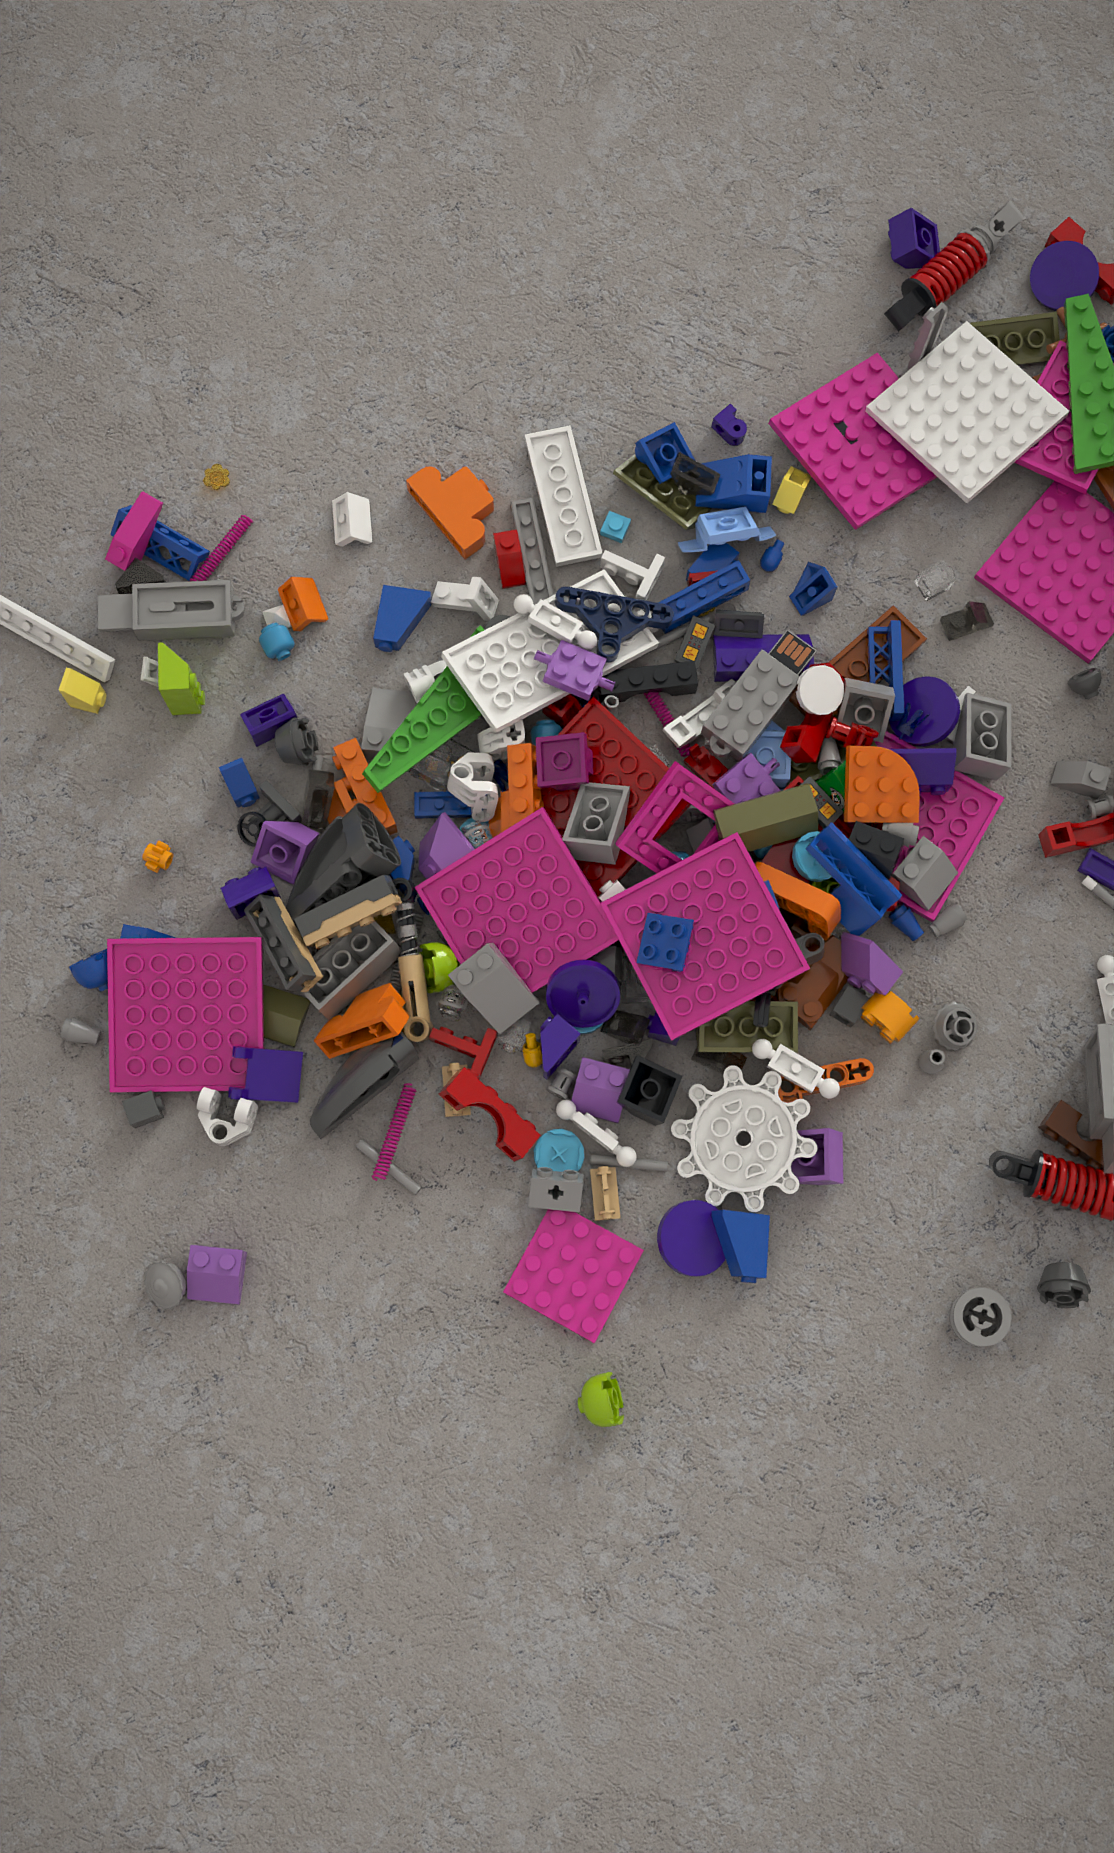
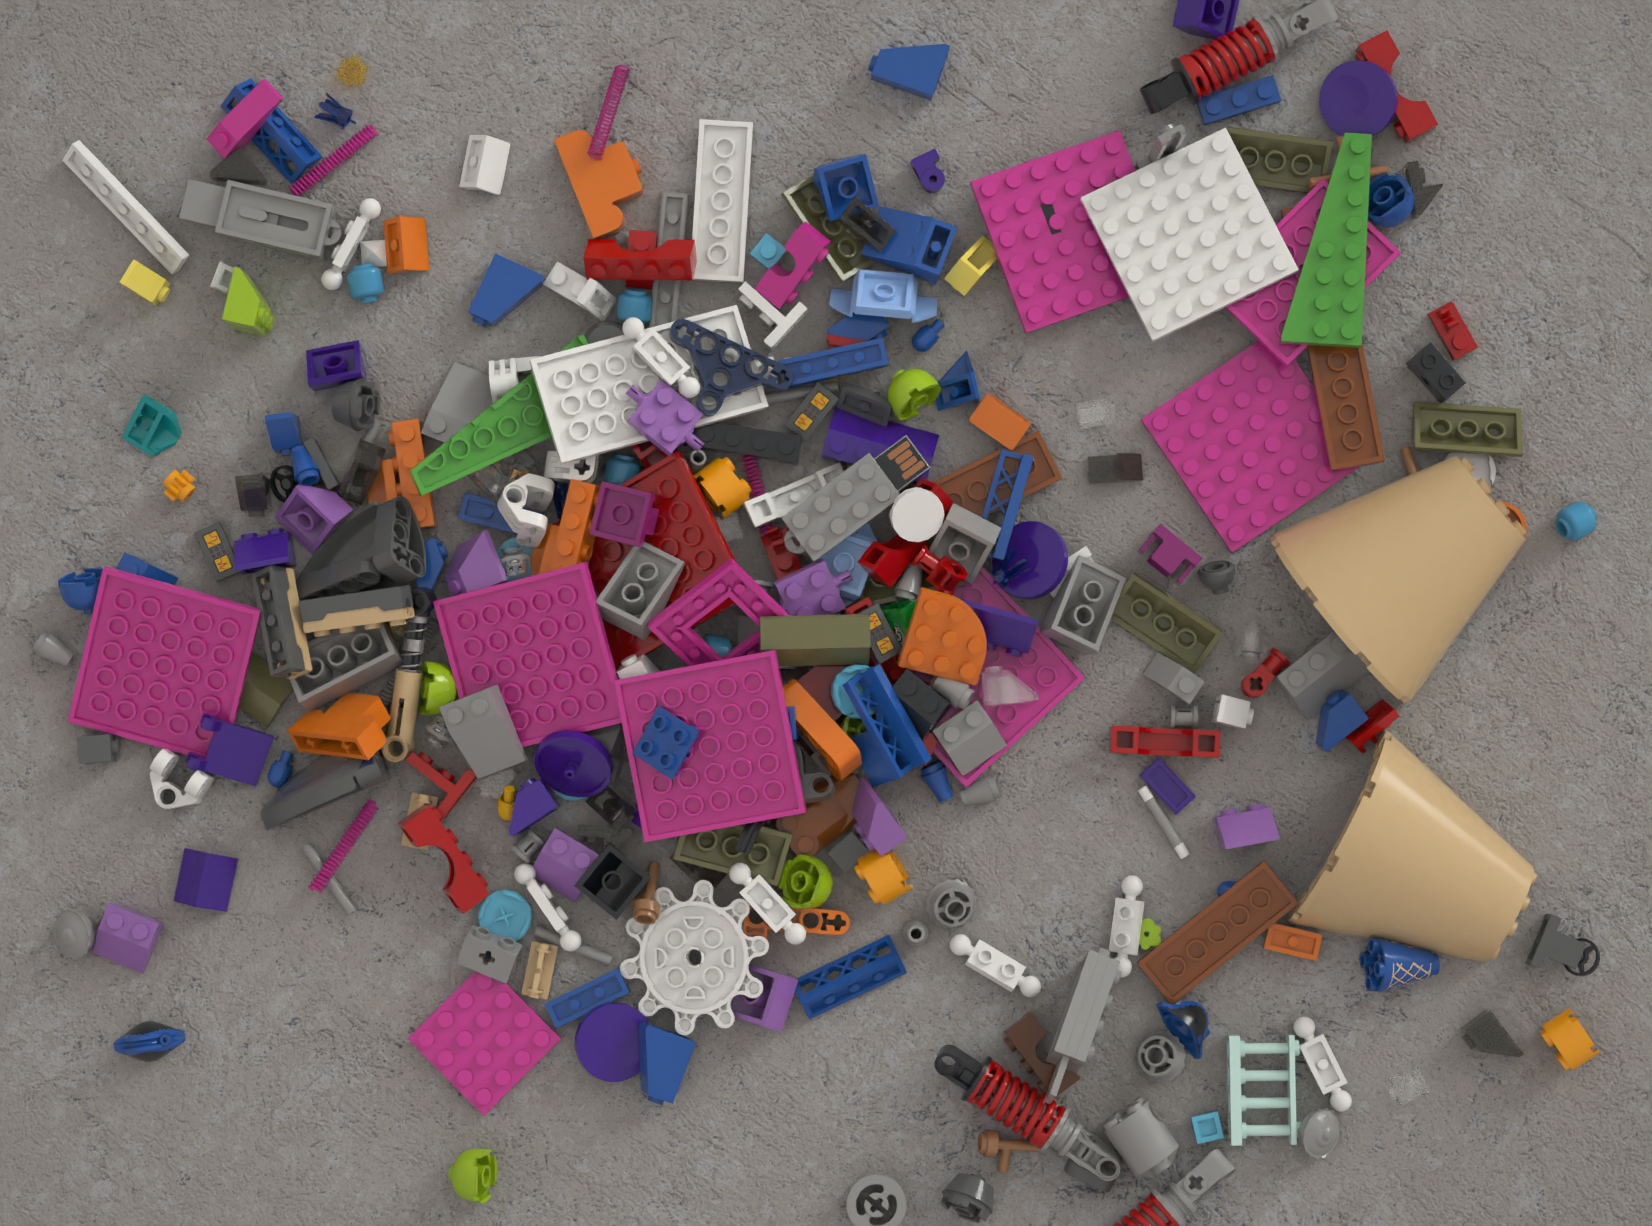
camera: 20 degrees right, 10 degrees up
none -> blue hat [114,1021,185,1062]
none -> teal slope [121,394,182,457]
none -> dark purple slope [174,848,238,912]
none -> tile [195,522,239,582]
none -> clear smoke slope [235,475,272,517]
none -> blue cylinder [267,750,293,788]
none -> blue cone [290,445,320,486]
none -> clear blue piece [314,93,356,129]
none -> white plate [321,198,381,290]
none -> blue plate [545,968,630,1028]
none -> red arch [583,239,697,281]
none -> dark pink piece [587,65,630,160]
none -> dark azure head [616,288,653,323]
none -> medium nougat piece [628,862,661,925]
none -> light orange brick [693,457,752,520]
none -> dark pink arch [754,222,831,309]
none -> lime cylinder [778,854,833,910]
none -> blue fence [795,935,907,1020]
none -> blue slope [868,44,950,101]
none -> lime cylinder [887,368,941,421]
none -> white plate [950,934,1041,997]
none -> orange panel [969,392,1032,450]
none -> medium nougat piece [977,1130,1041,1172]
none -> clear slope [979,666,1039,707]
none -> olive slope [1111,572,1224,674]
none -> magenta panel [1137,524,1202,586]
none -> blue plate [1197,75,1281,126]

